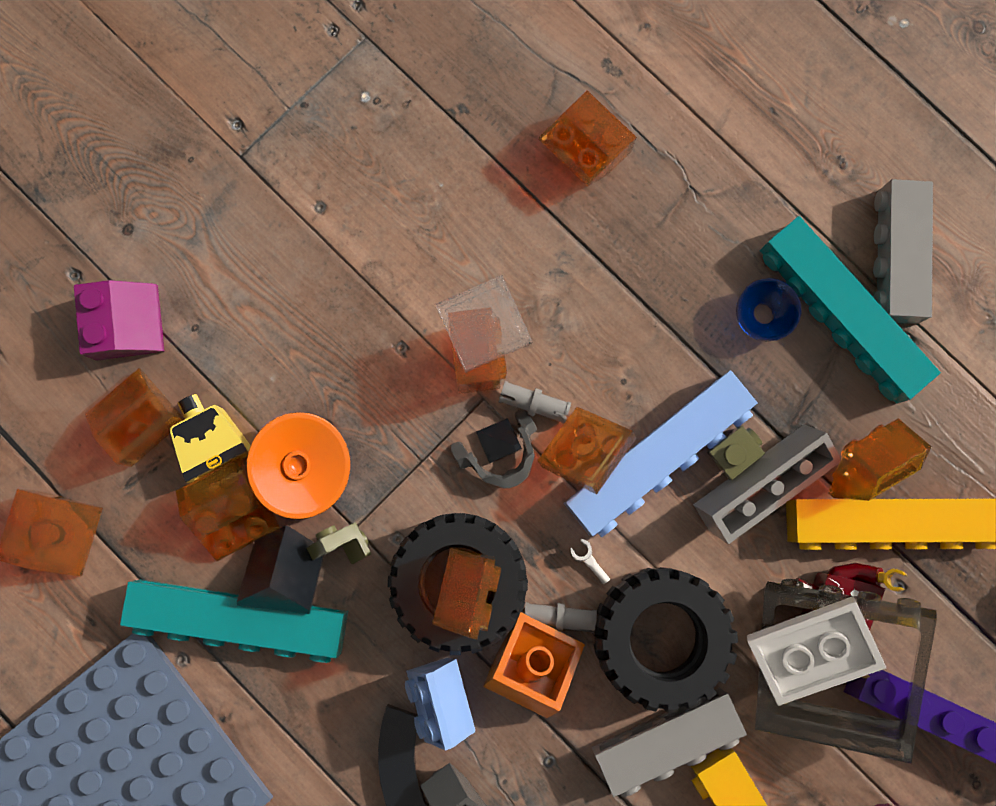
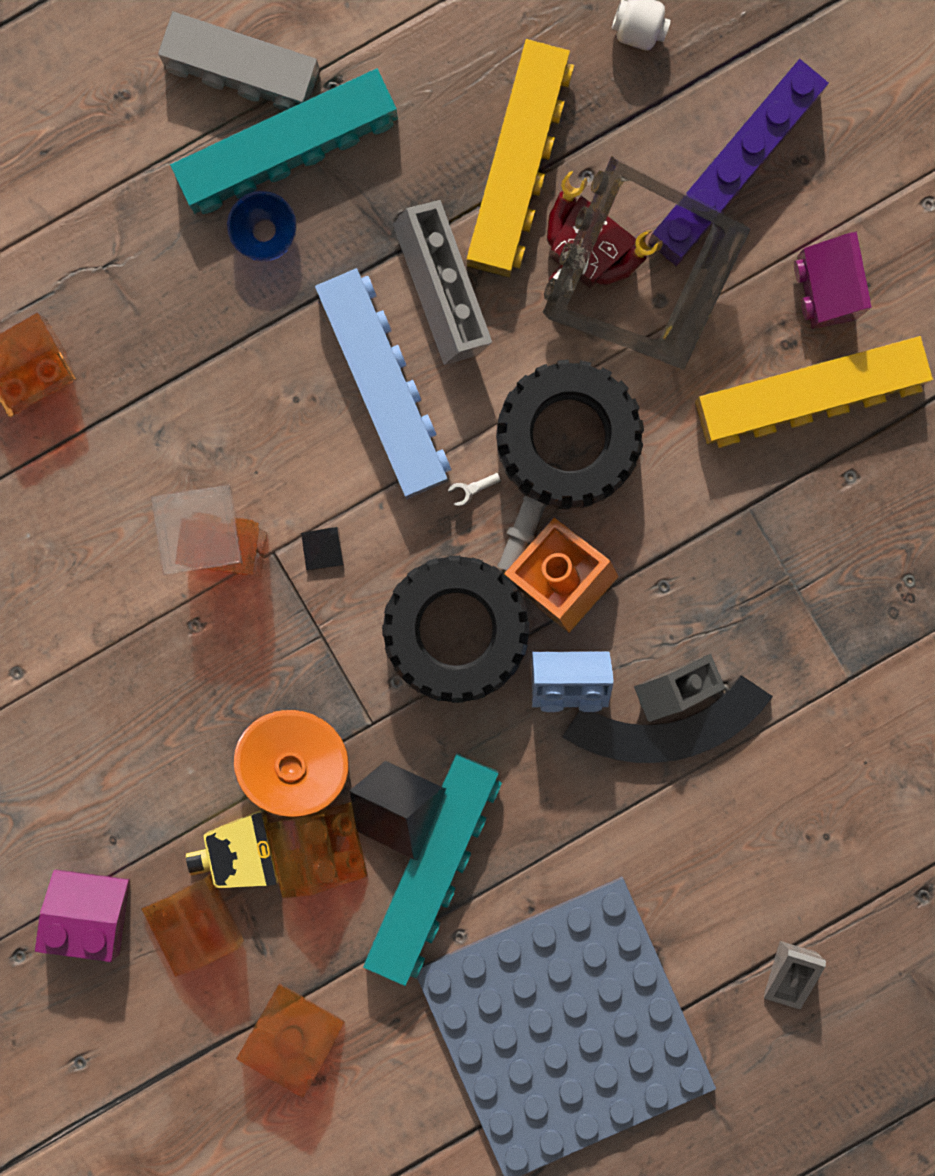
camera: 70 degrees left, 5 degrees up
olive bracket [307,522,371,564] -> none
clear orange slope [433,547,501,640] -> none
dark grey helmet [451,409,537,488] -> none
light grey pin [498,381,571,424] -> none
clear orange plate [537,407,636,494] -> none
light grey brick [592,688,747,797] -> none
olive bracket [707,426,765,480] -> none
white plate [747,596,886,706] -> none
clear orange slope [828,418,932,501] -> none

